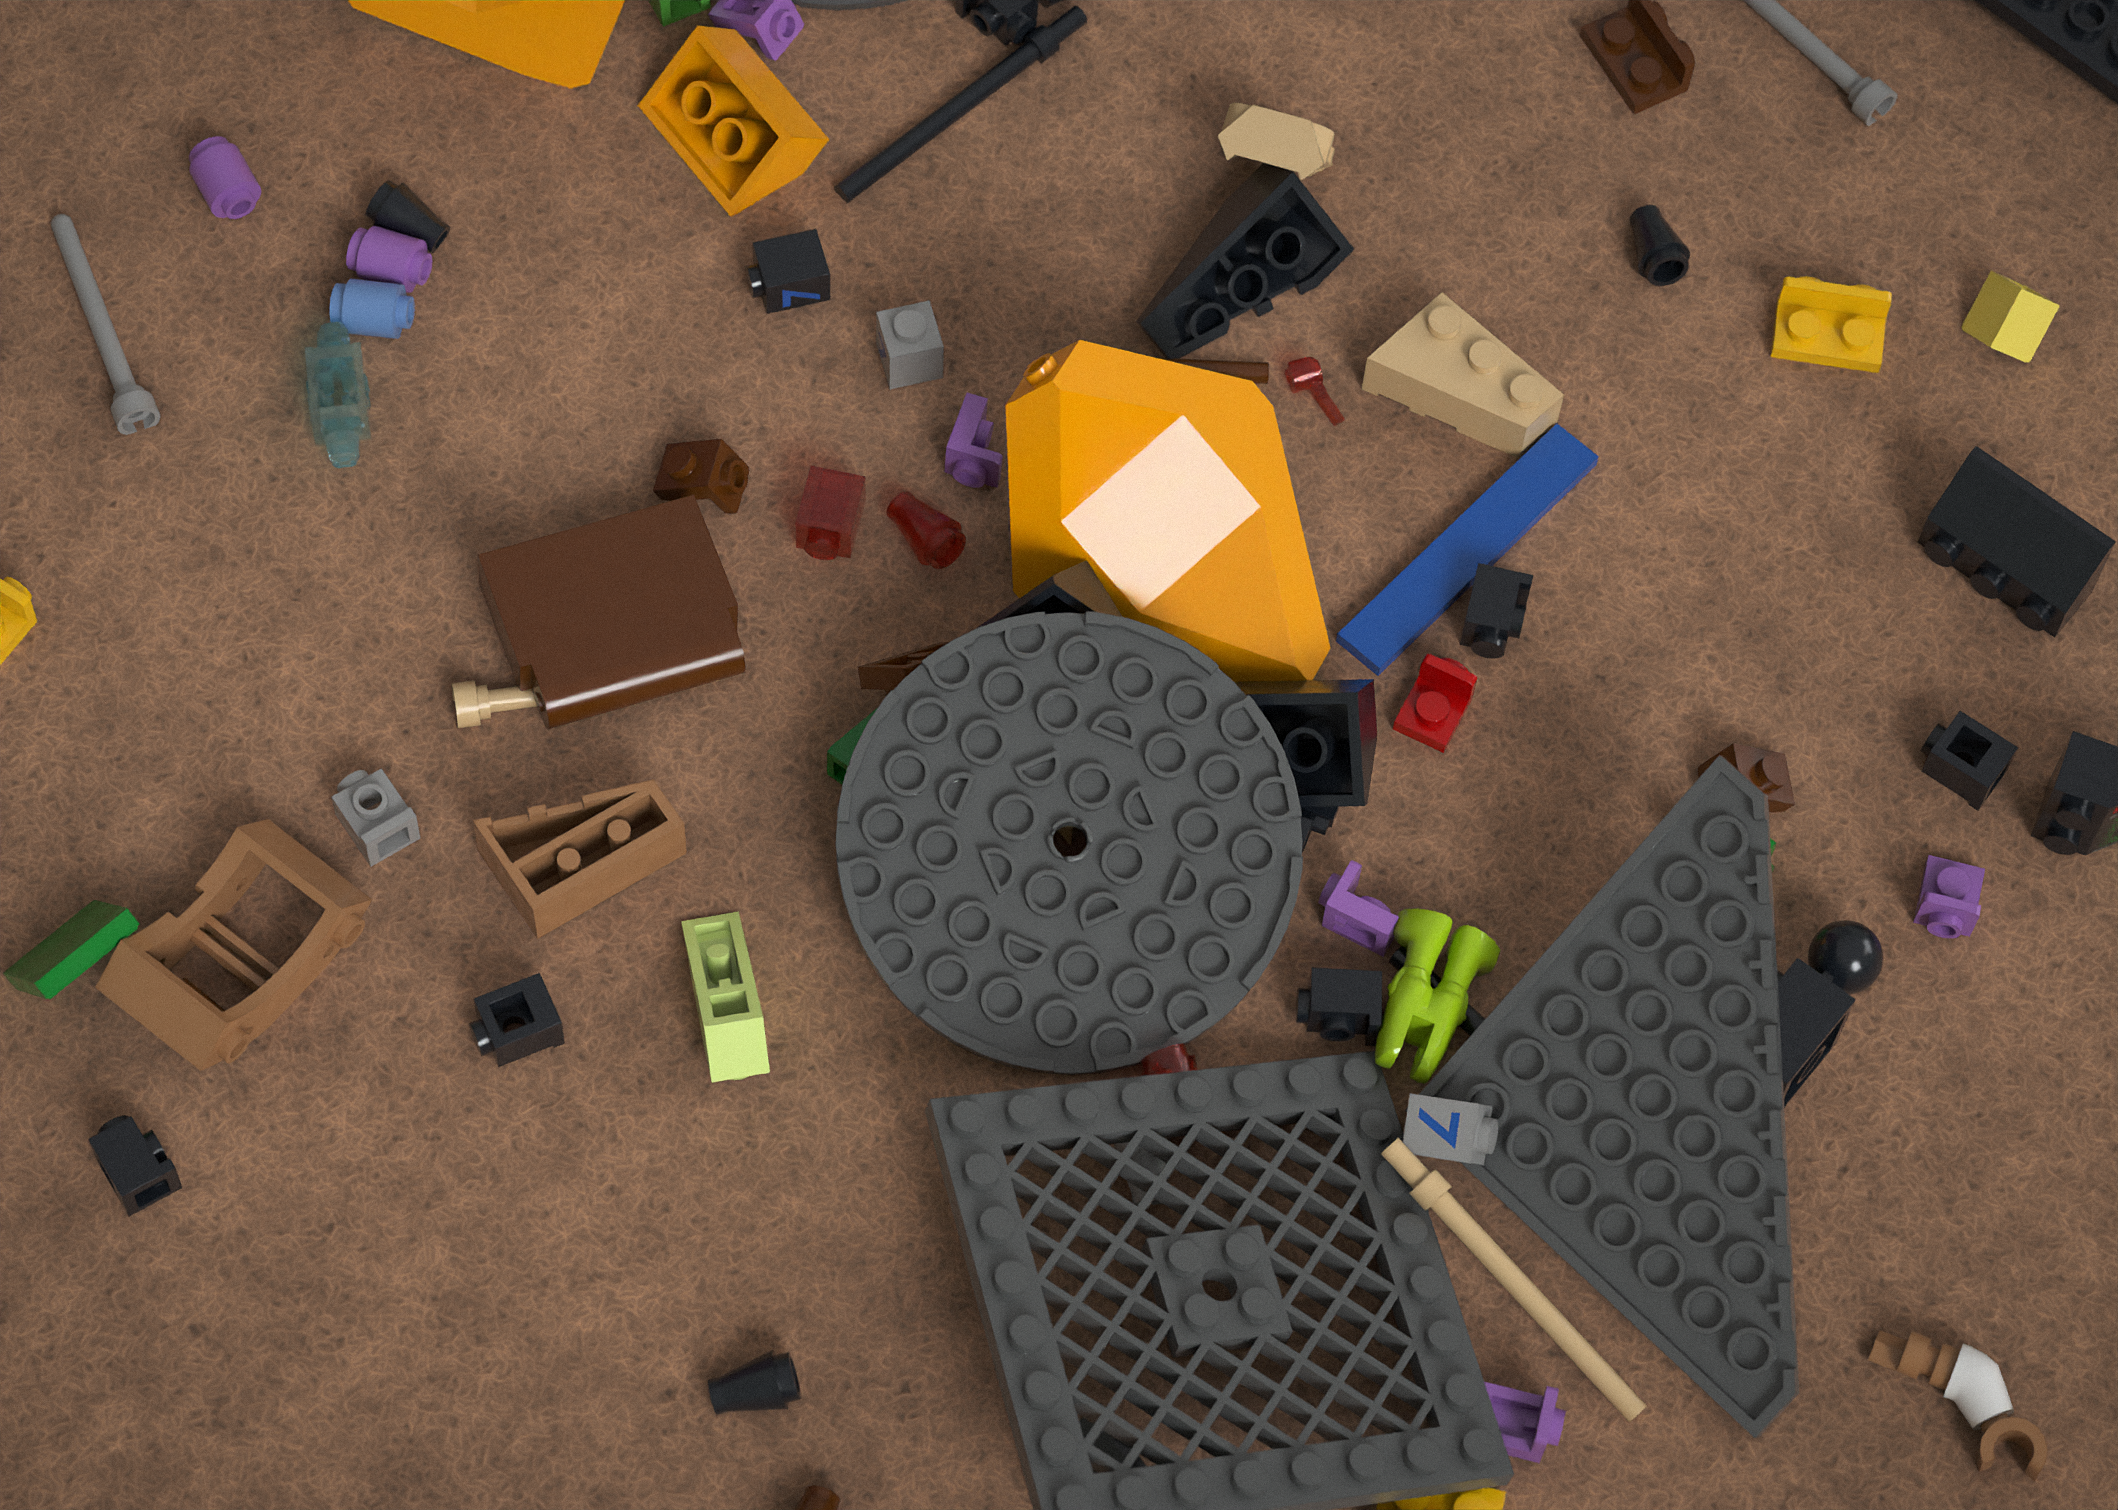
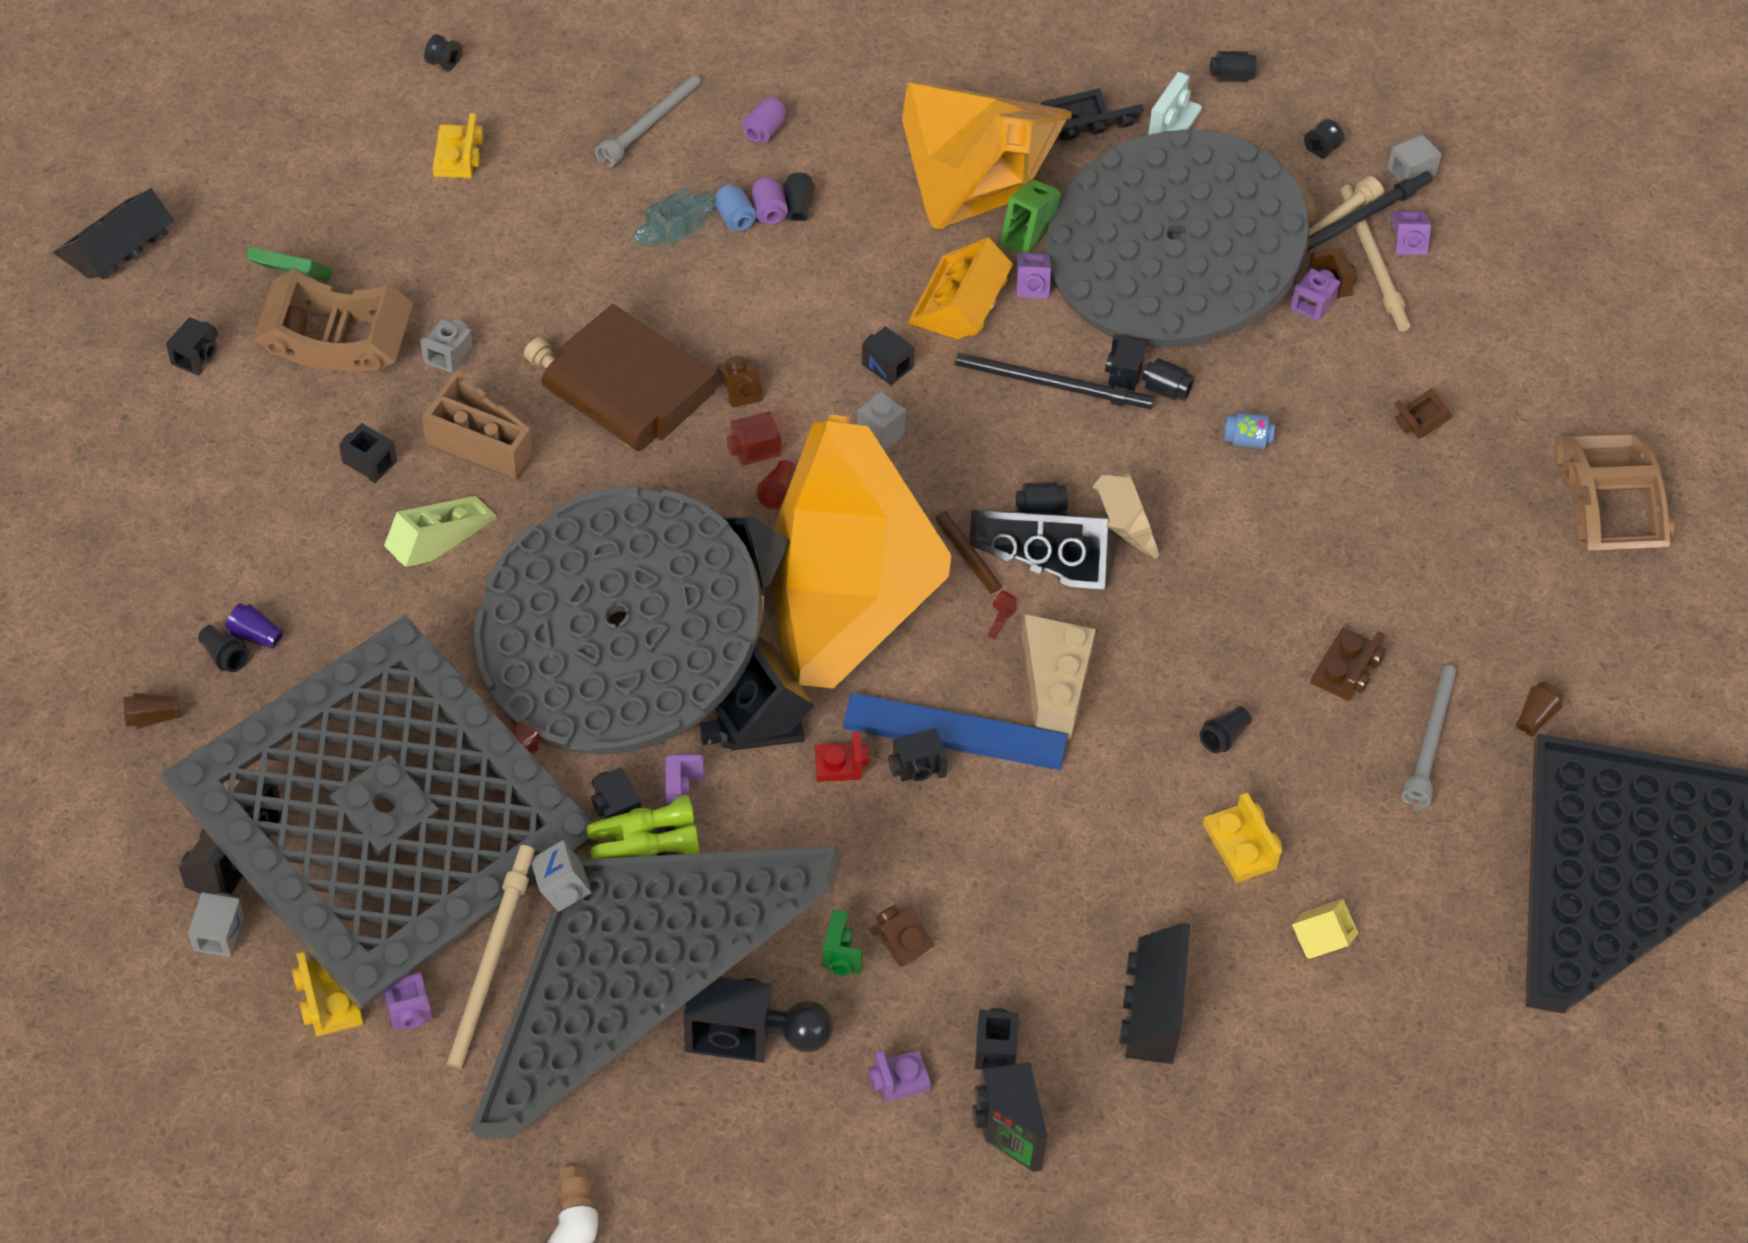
camera: 60 degrees right, 10 degrees down
none -> dark purple cone [226,603,283,649]
none -> black brick [1016,481,1068,513]

